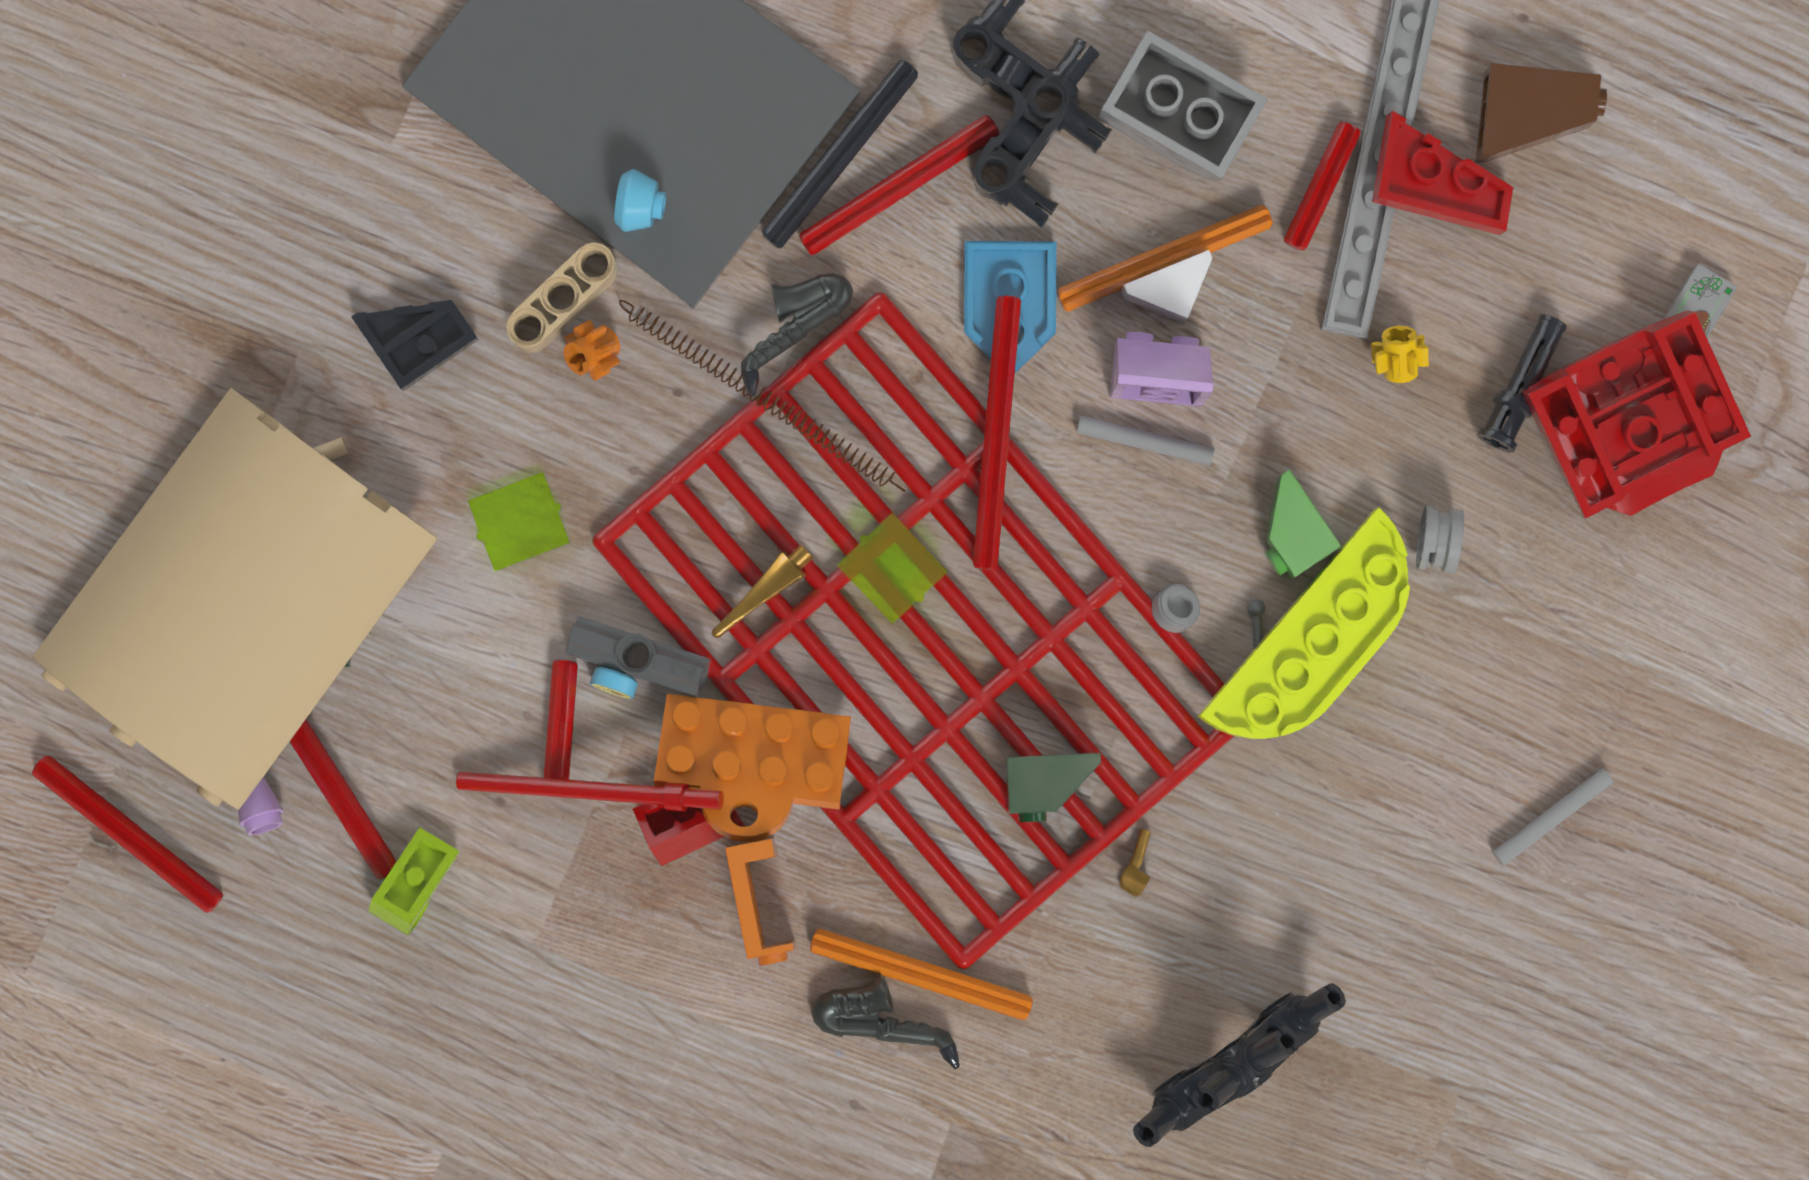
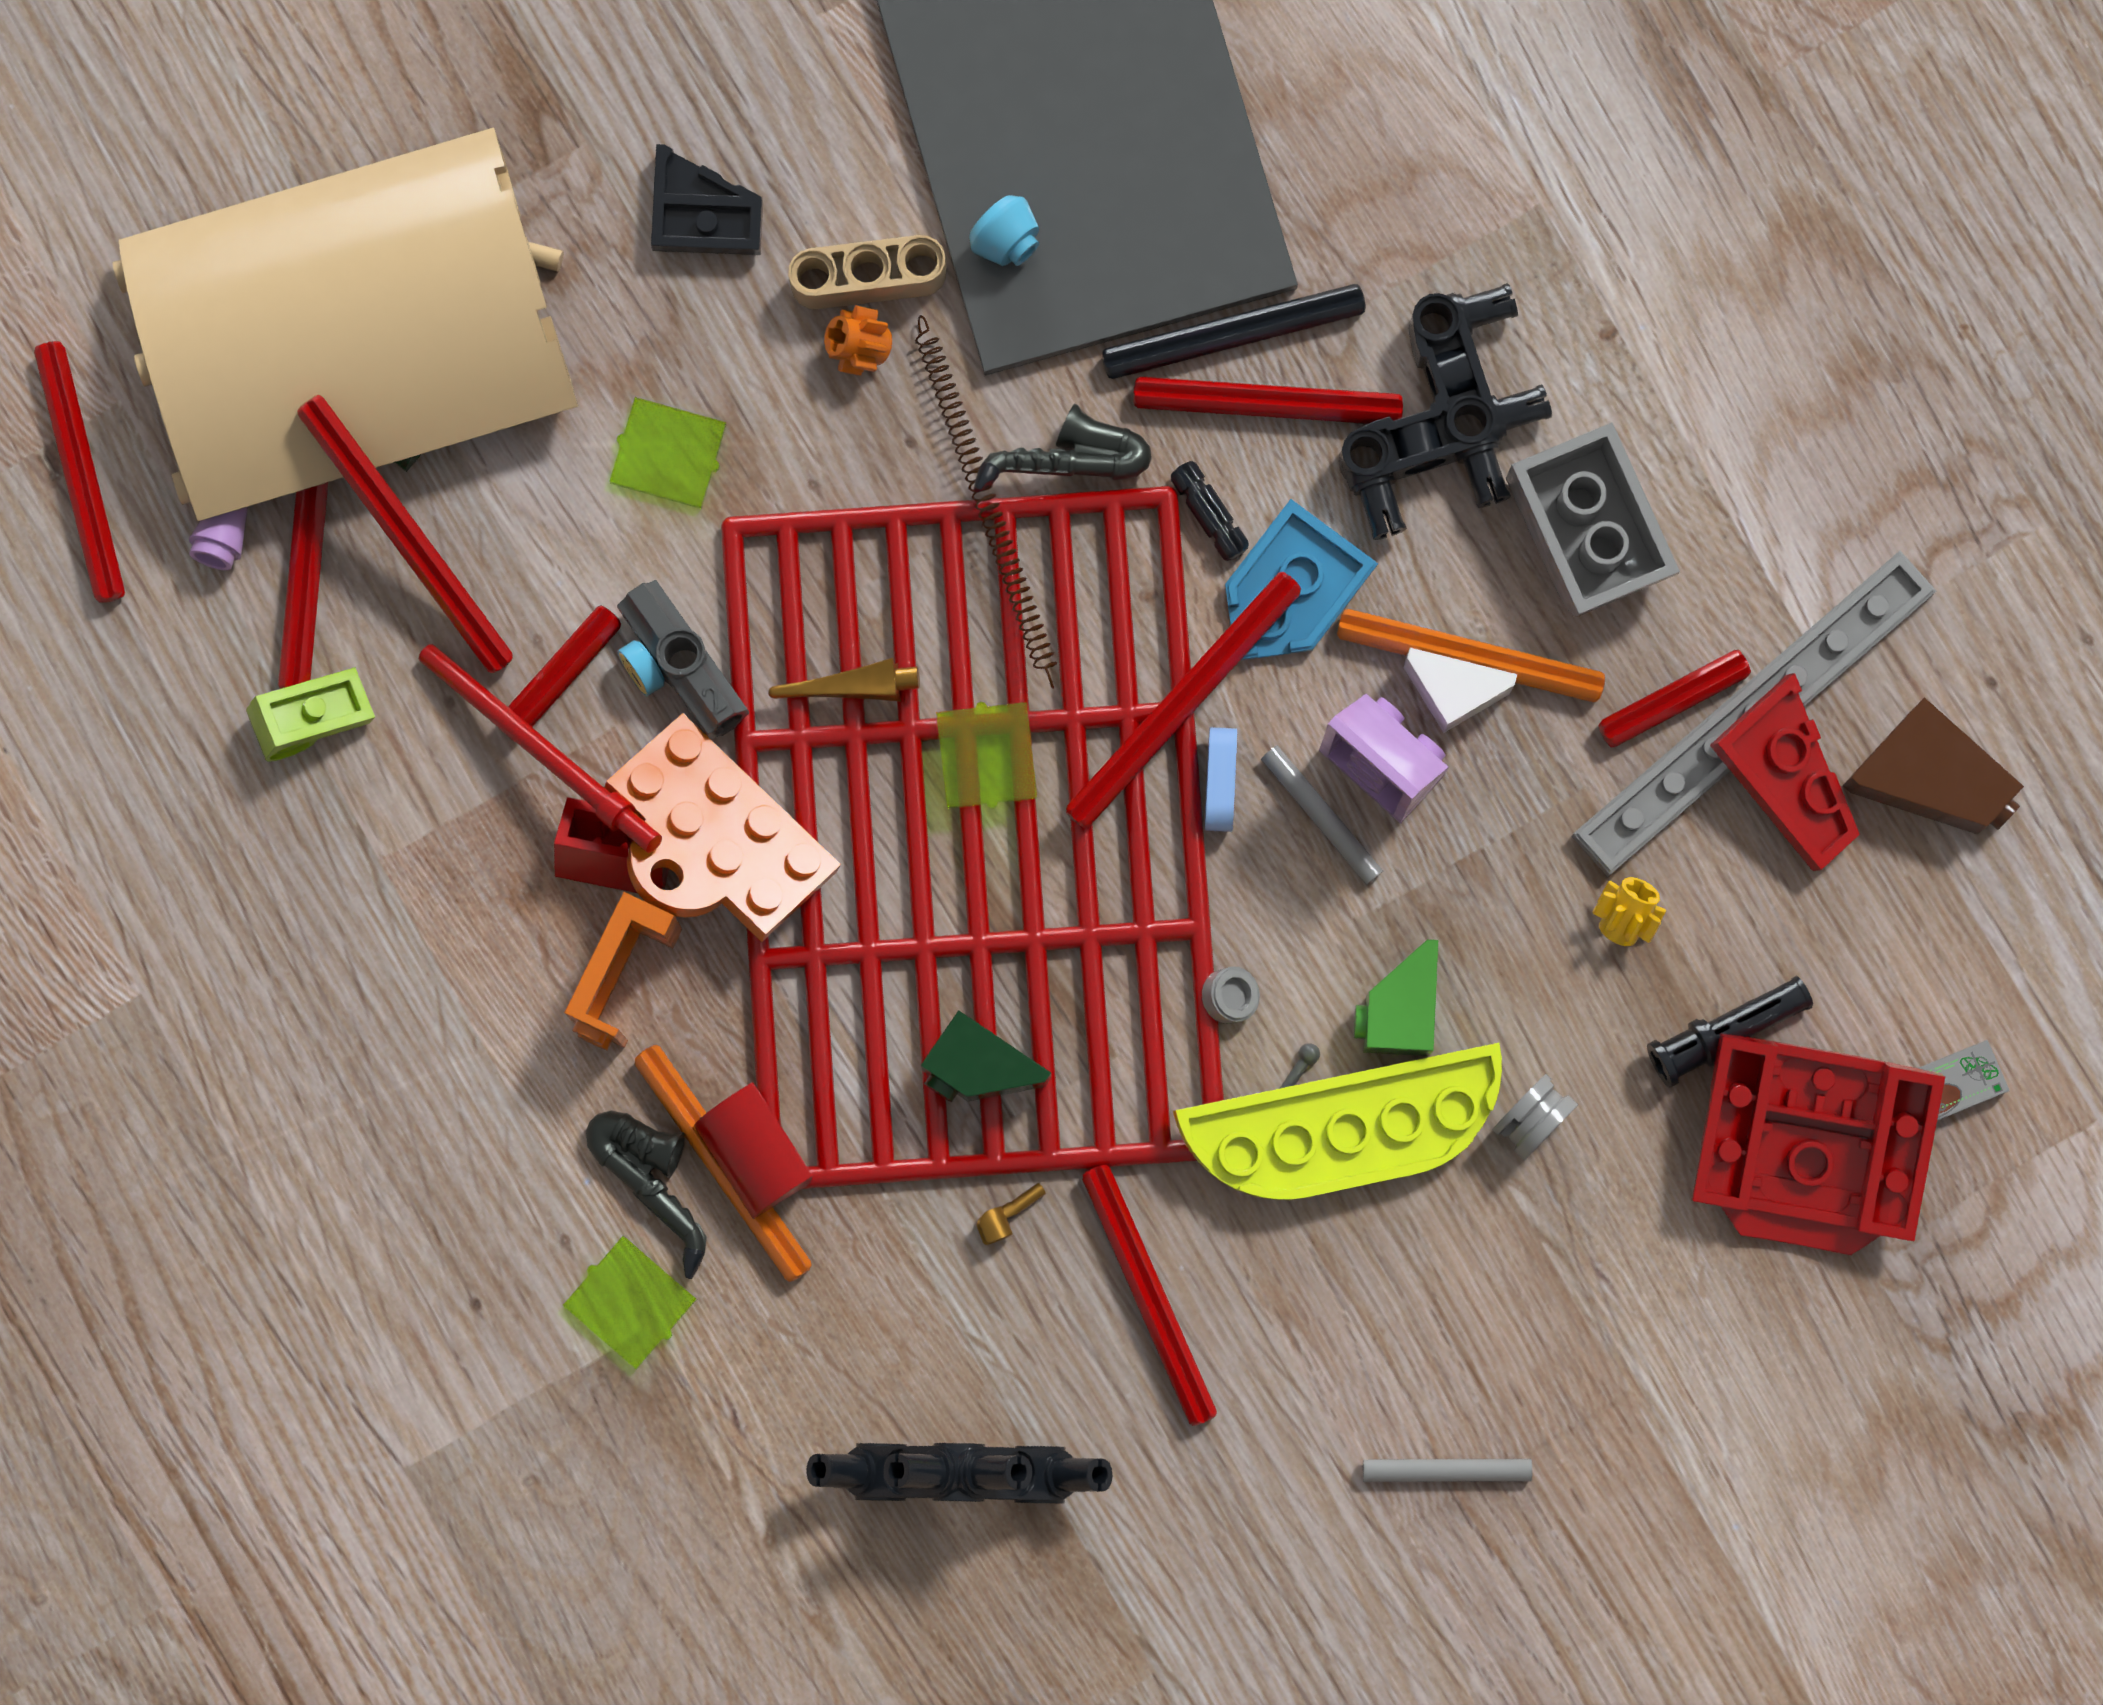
camera: 40 degrees right, 5 degrees down
none -> red axle [297,395,513,673]
none -> clear neon green piece [563,1236,697,1369]
none -> red brick [694,1082,813,1219]
none -> red axle [1082,1164,1217,1426]
none -> black axle [1171,461,1249,561]
none -> light blue beam [1204,727,1237,832]

